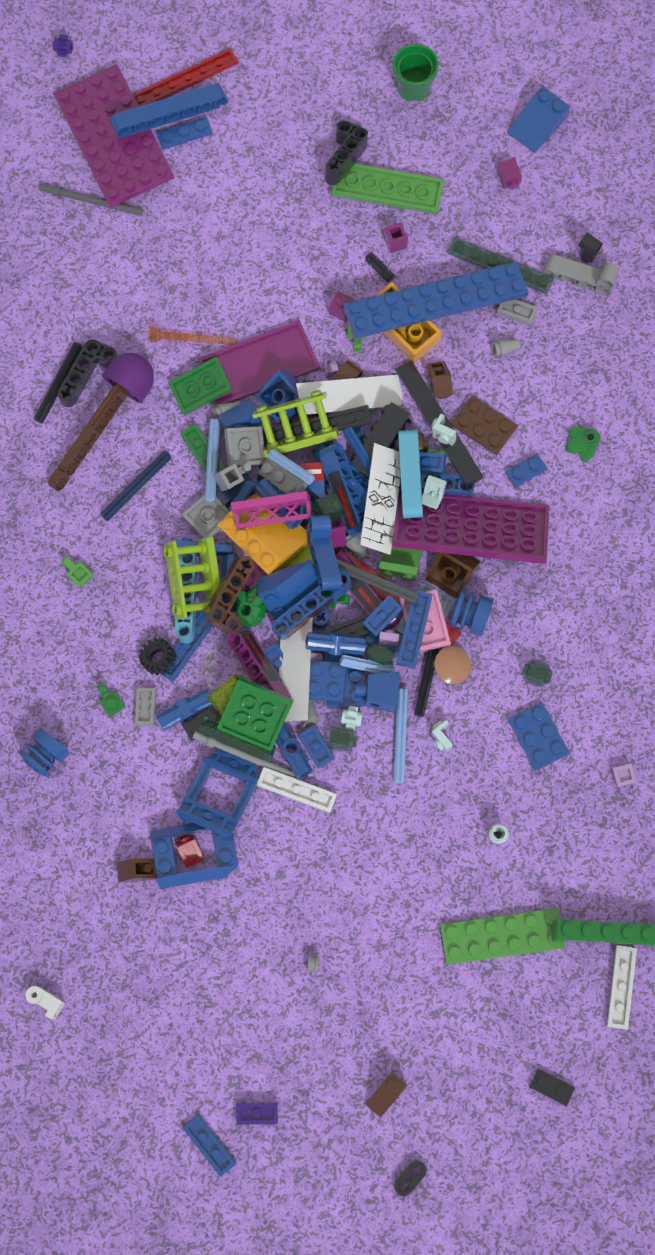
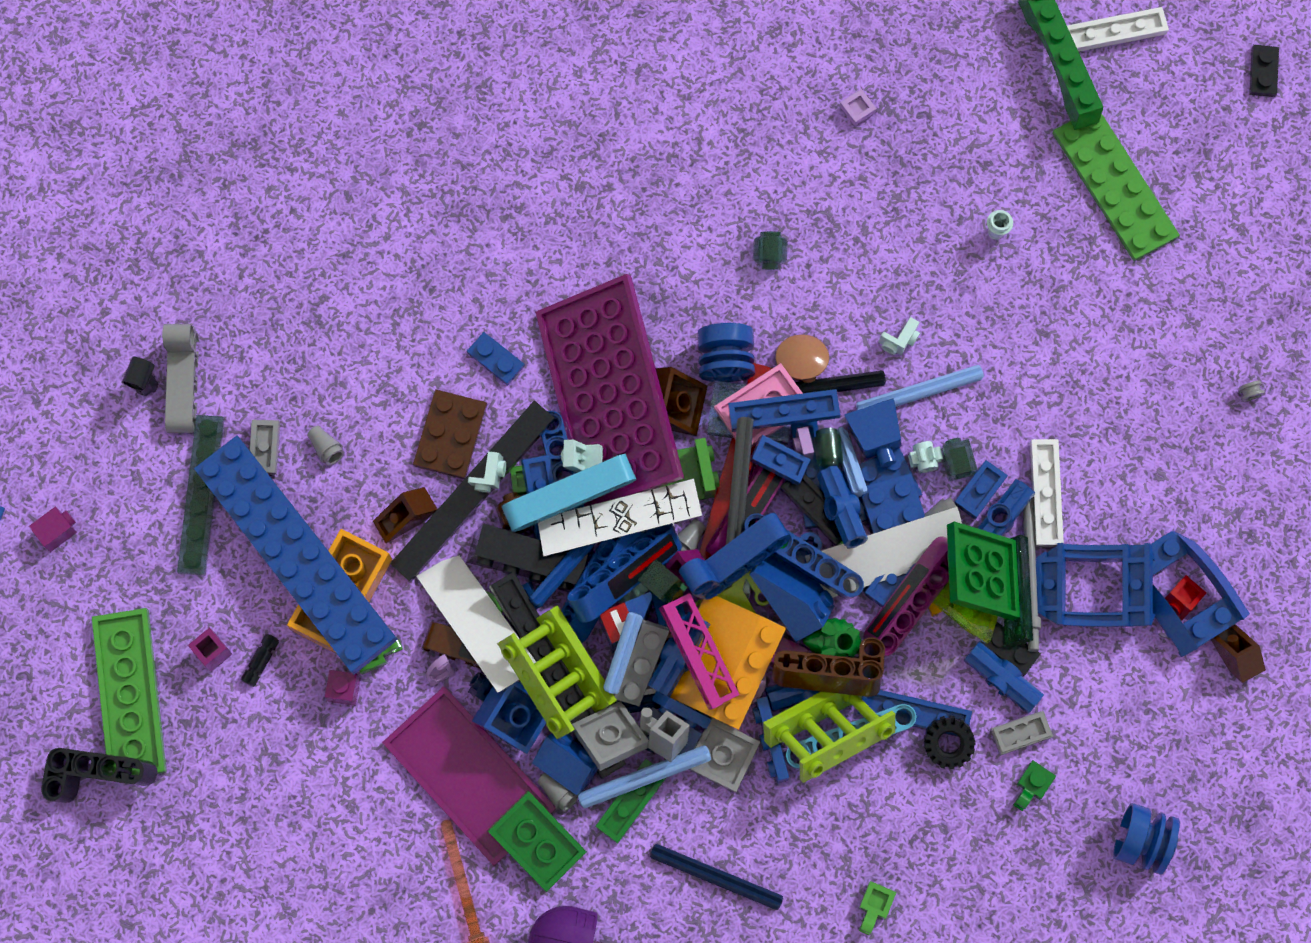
camera: 115 degrees left, 0 degrees up
blue plate [508,702,570,771] -> none
green plate [565,426,600,462] -> none

